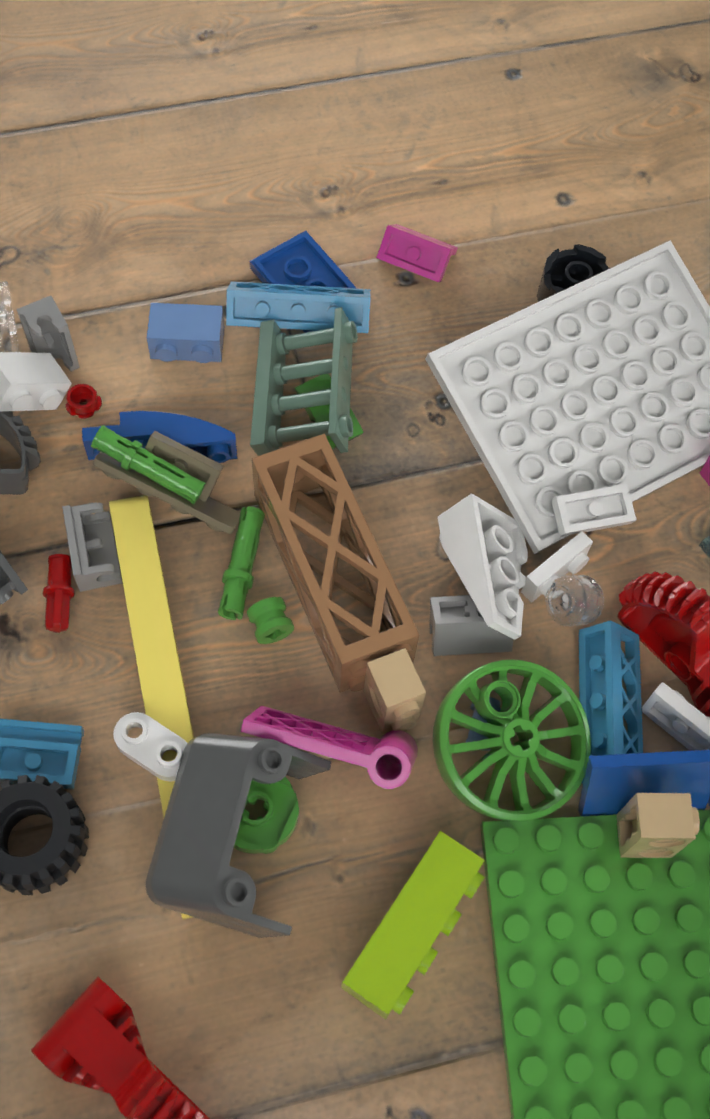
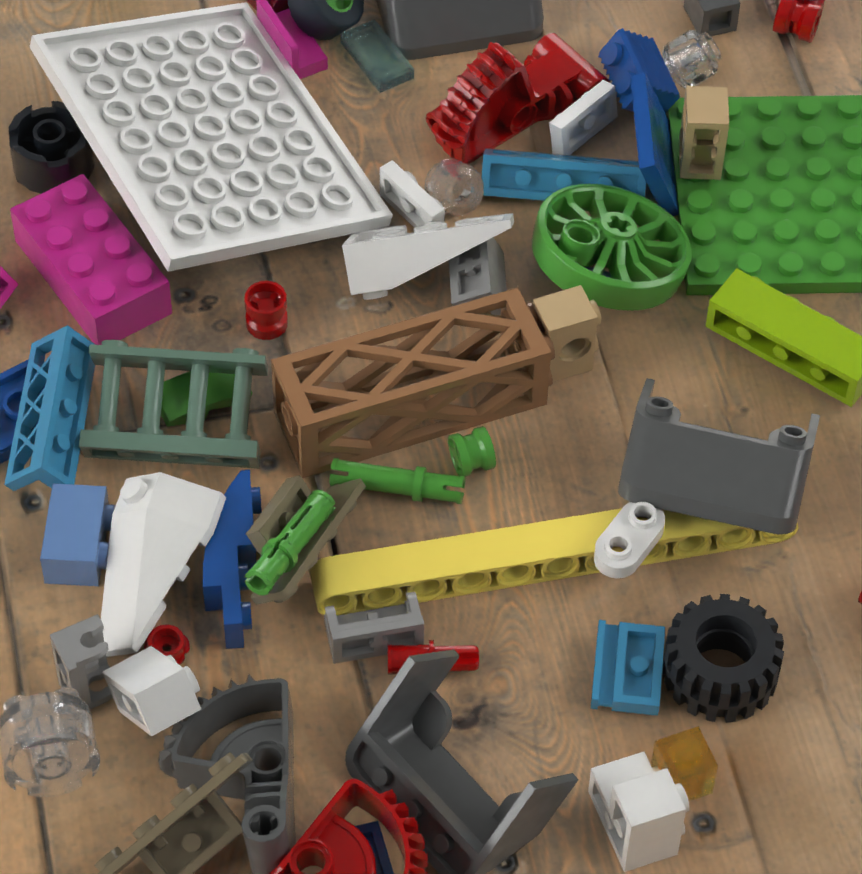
camera: 85 degrees left, 10 degrees down
dark pink piece [240,706,418,789] -> none
white plate [551,484,636,537] -> none
none -> dark pink piece [10,174,172,345]
none -> white wedge [101,472,226,657]
none -> red wheel [244,281,288,340]

